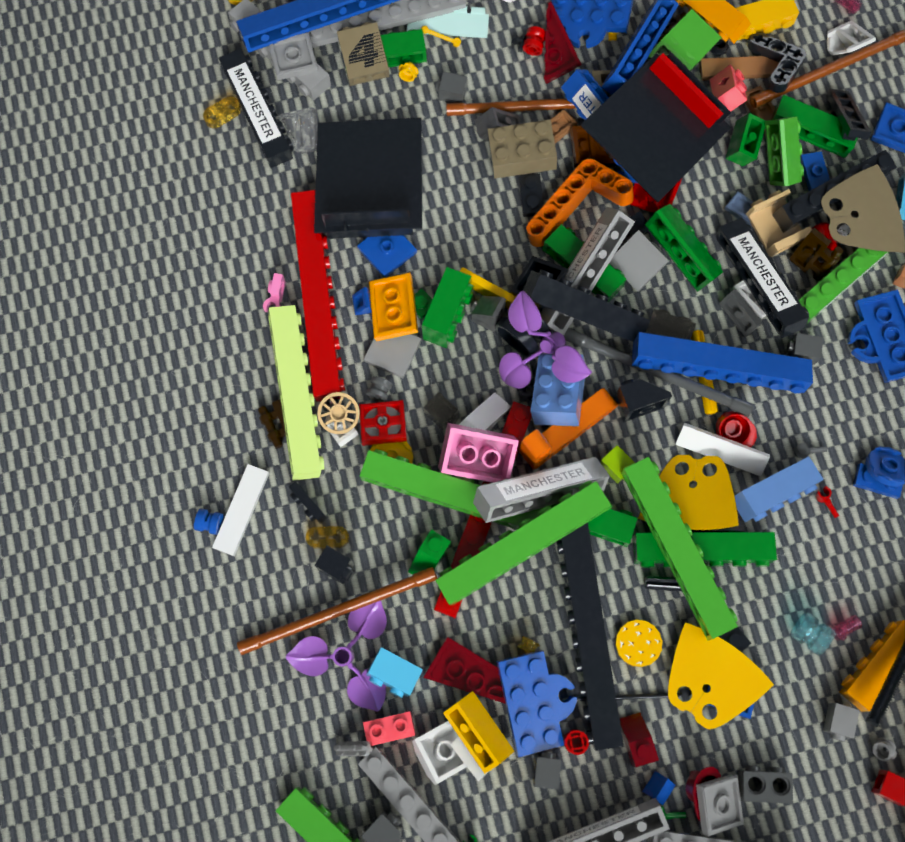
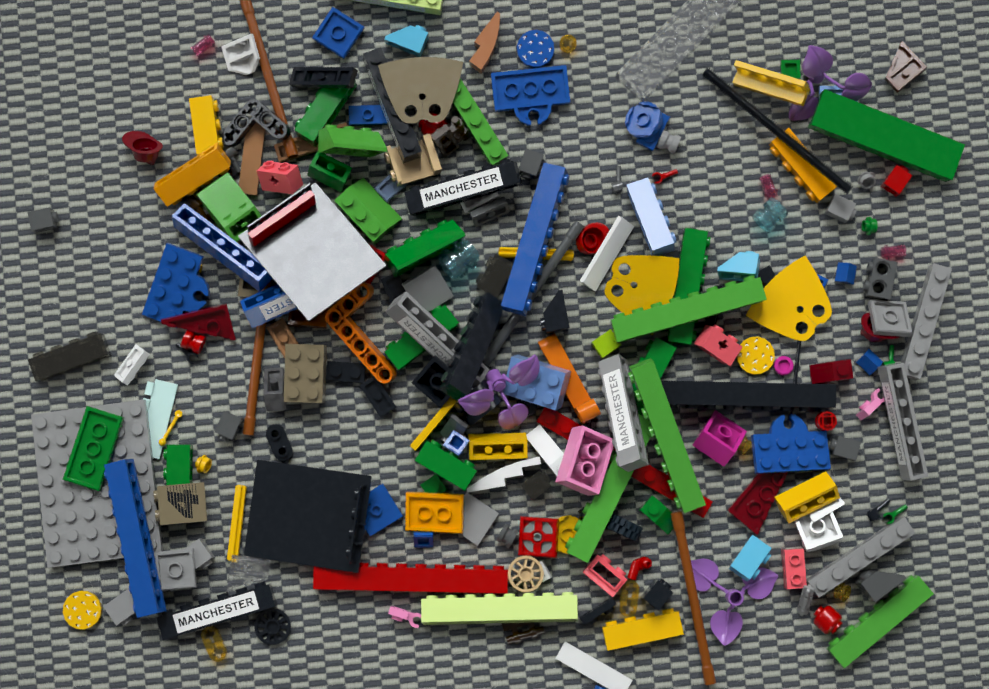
camera: 80 degrees left, 10 degrees up
none -> dark grey hand [226,146,241,173]
none -> yellow axle [227,485,247,561]
none -> black wheel [254,608,291,645]
none -> black plate [266,424,293,461]
none -> bright green slope [334,177,402,245]
none -> black plate [359,376,397,418]
none -> clear light blue piece [439,240,480,279]
none -> slope [443,430,470,456]
none -> white slope [467,456,541,493]
none -> yellow brick [468,432,528,460]
none -> coral window [582,554,628,597]
none -> yellow brick [602,608,684,651]
none -> black bush [606,514,643,542]
none -> red arm [627,557,652,580]
none -> light grey wheel [657,130,681,154]
none -> dark pink slope [692,410,747,467]
none -> coral brick [694,324,742,366]
none -> medium azure slope [717,251,760,281]
none -> dark pink tile [773,356,794,376]
none -> red head [813,606,843,634]
none -> clear yellow bush [833,582,851,602]
none -> blue slope [835,262,857,285]
none -> bright pink plate [856,389,885,420]
none -> green plate [861,217,878,236]
none -> black hand [867,499,890,521]
none -> clear pink pin [881,244,906,260]

